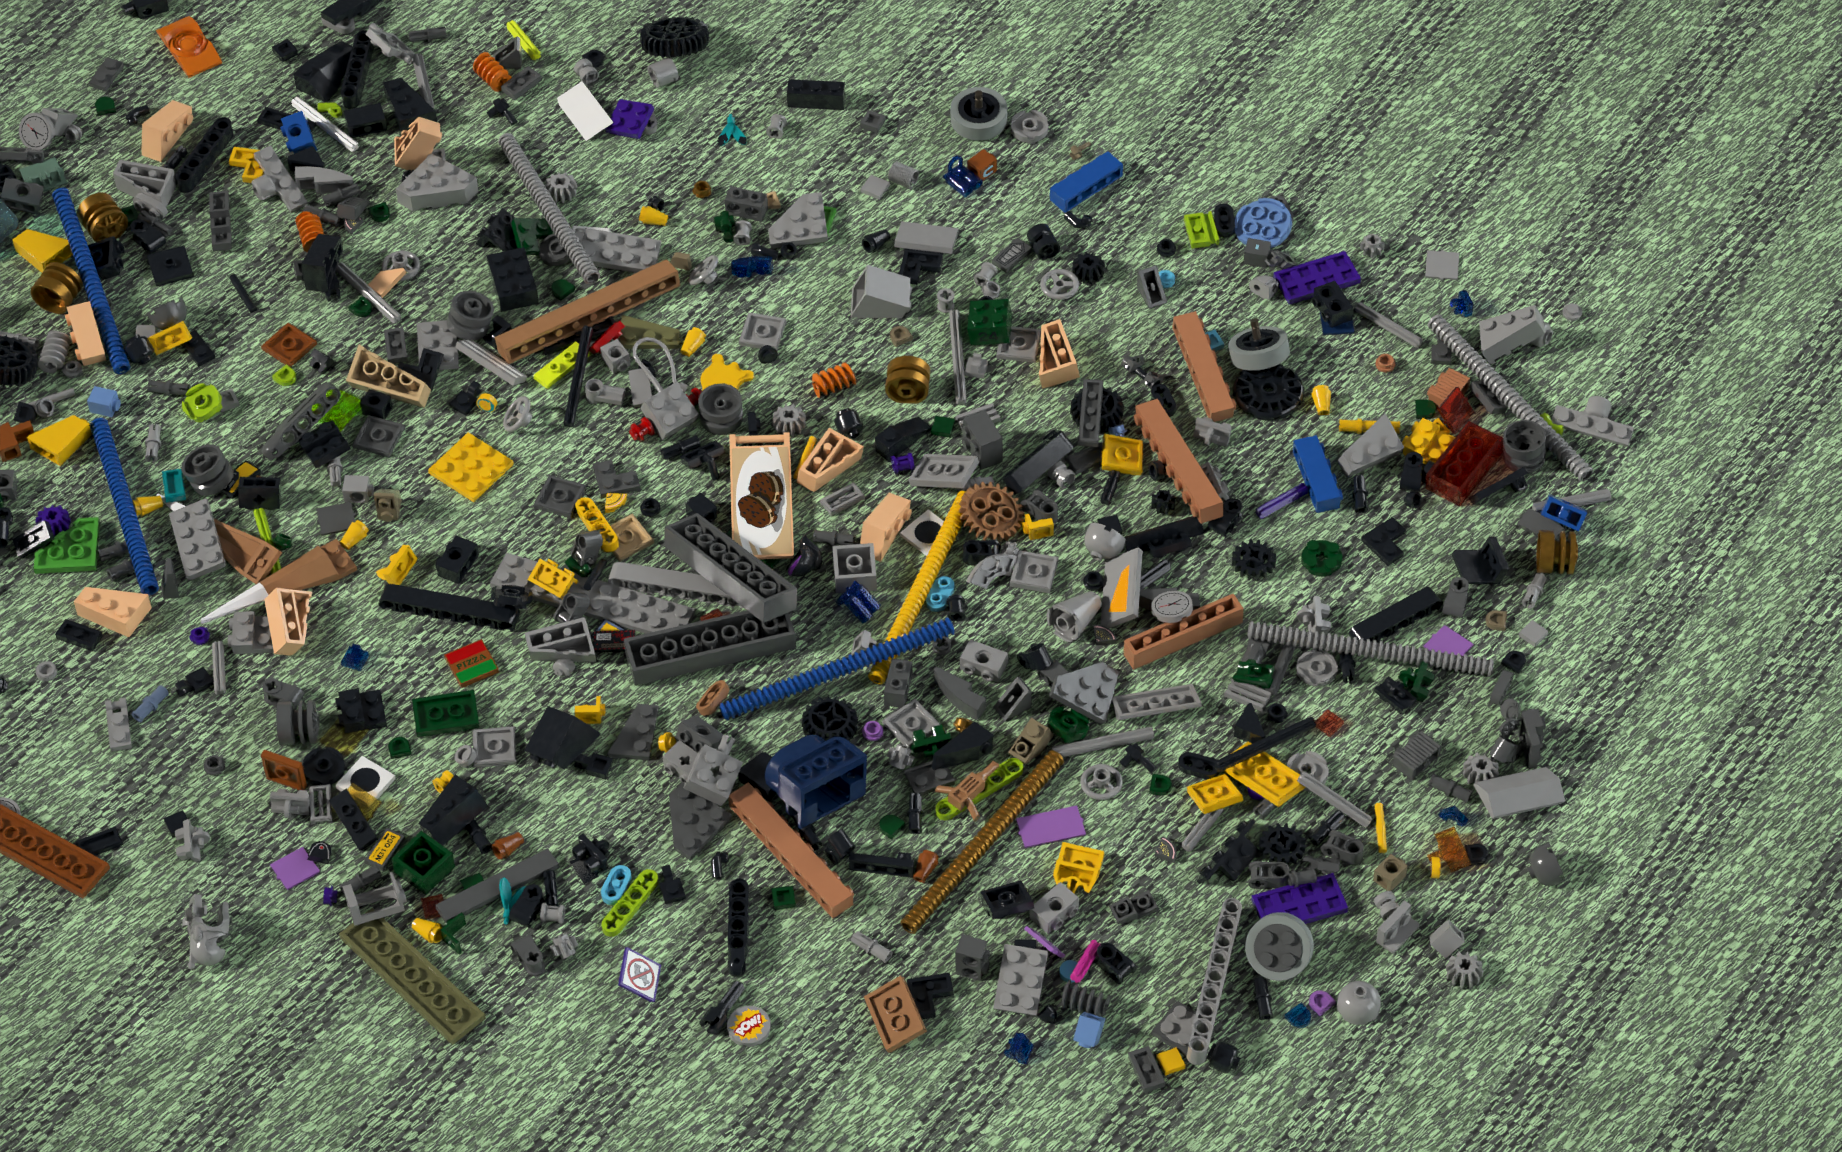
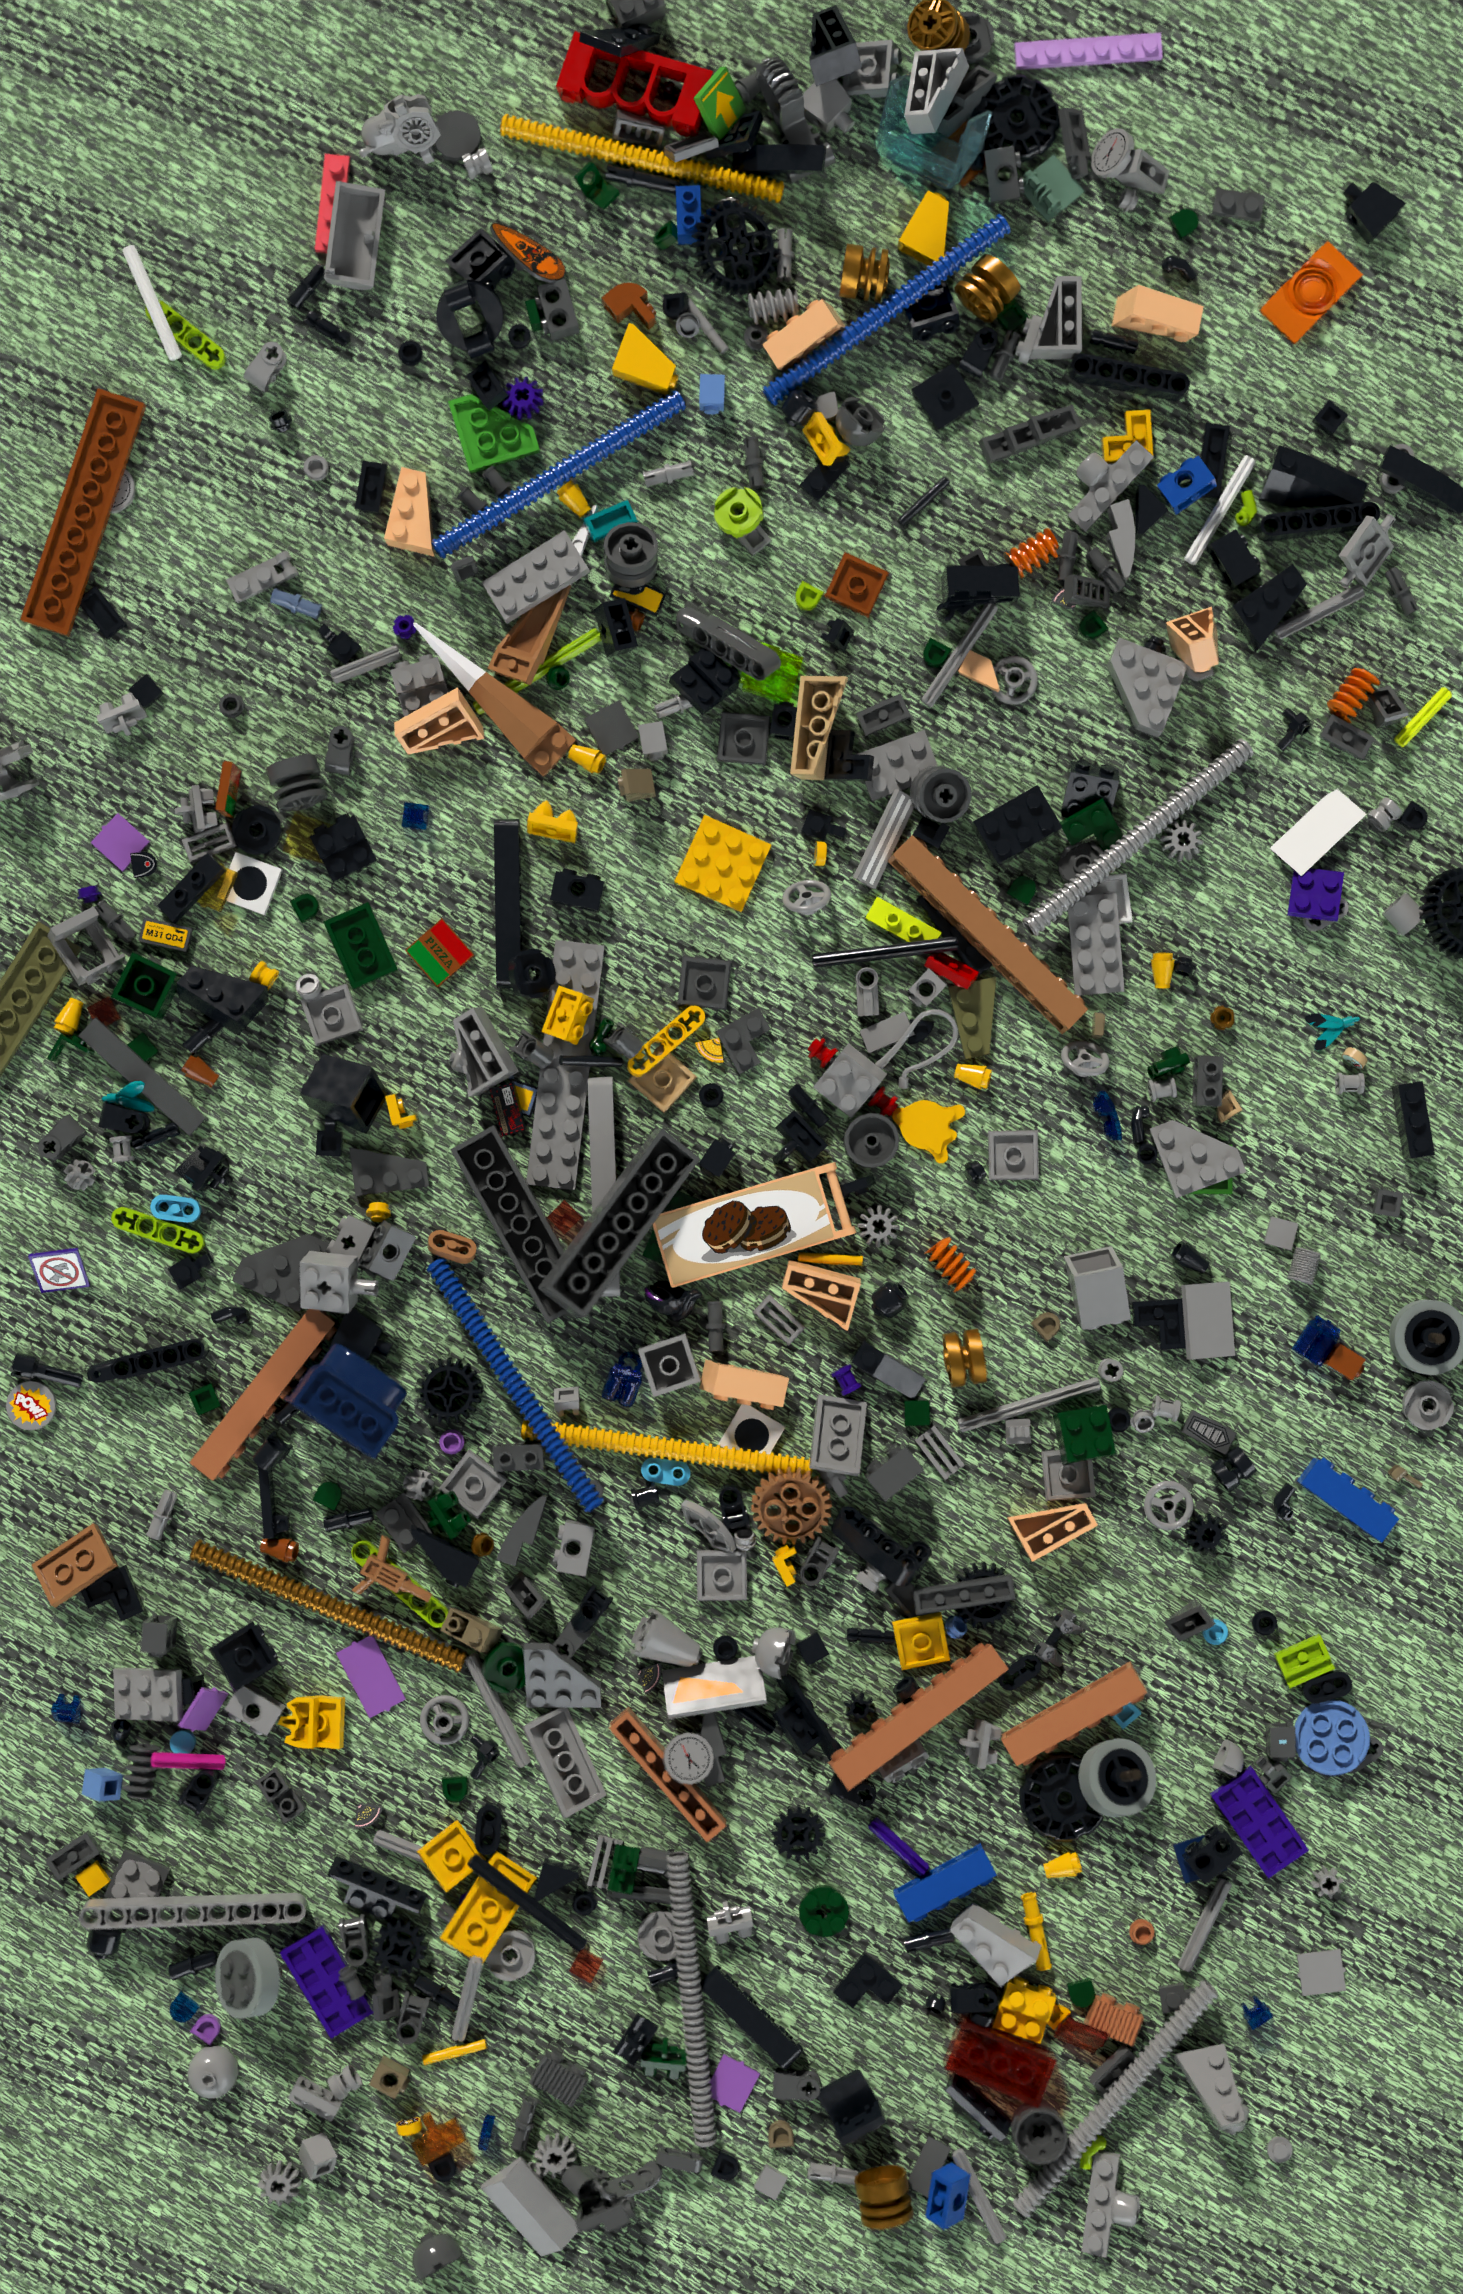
camera: 75 degrees right, 35 degrees up
none -> tan tile [1342,1047,1368,1069]

